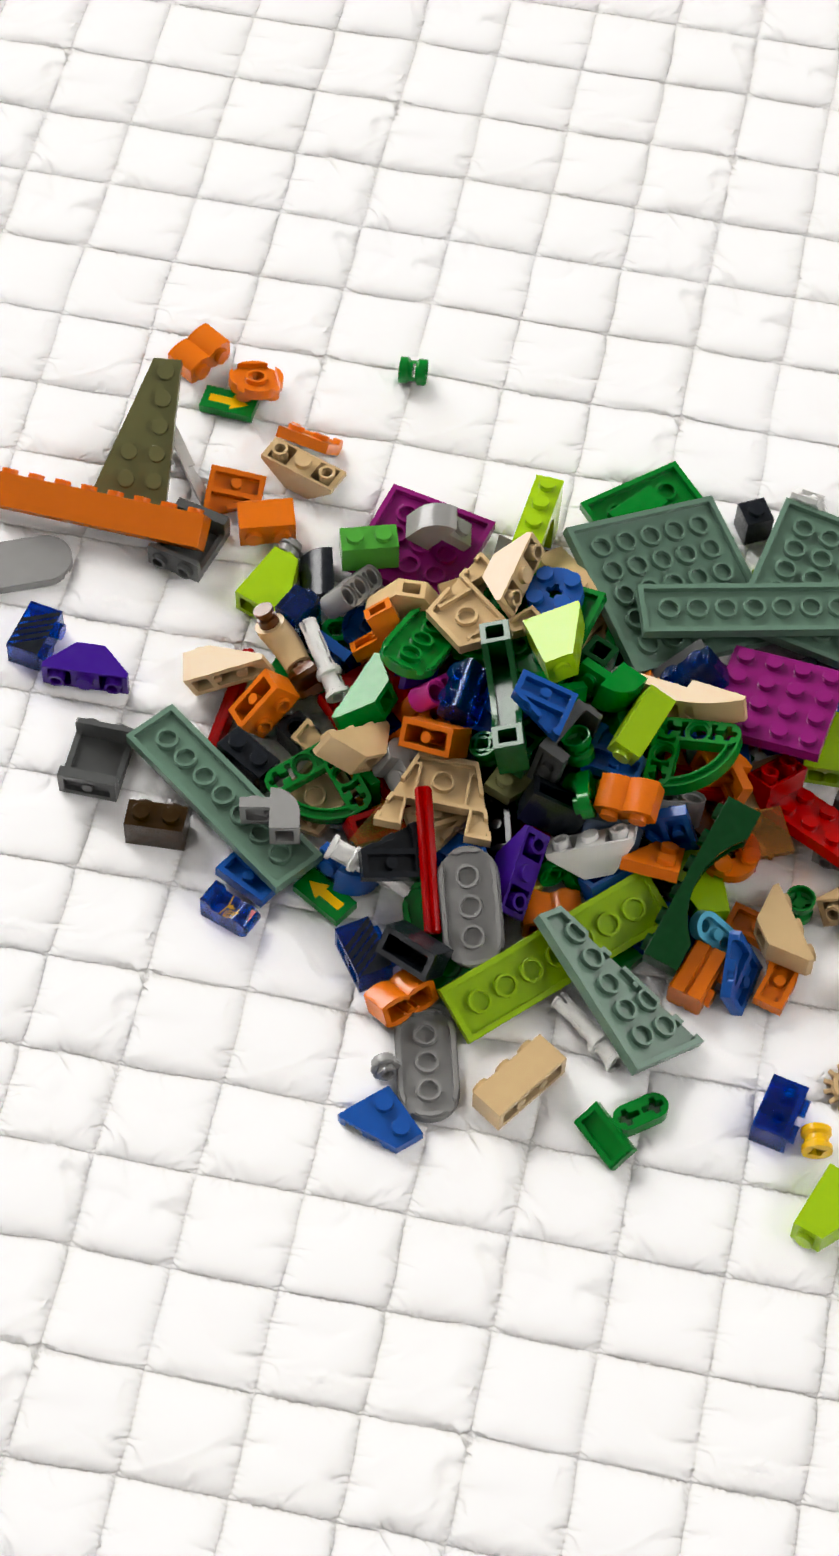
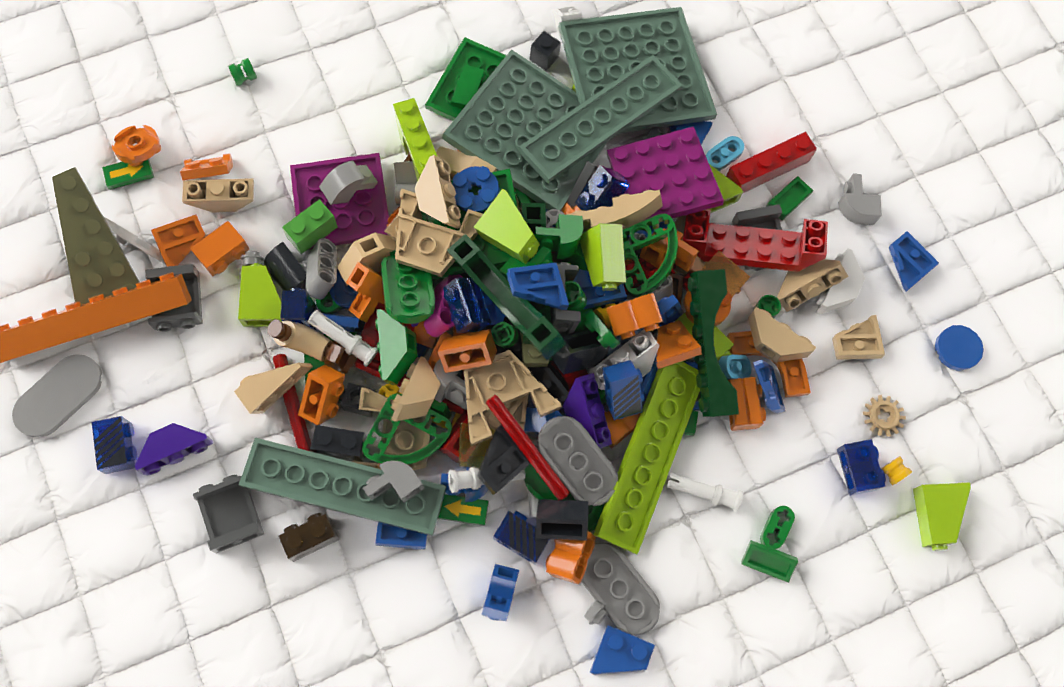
camera: 40 degrees left, 15 degrees up
orange brick [168,323,230,384] -> none
clear blue leg [200,880,261,937] -> none
tan brick [472,1034,567,1131] -> none
sand green wing [533,906,704,1076] -> none
none -> blue brick [482,564,519,622]
none -> blue brick [602,360,644,420]

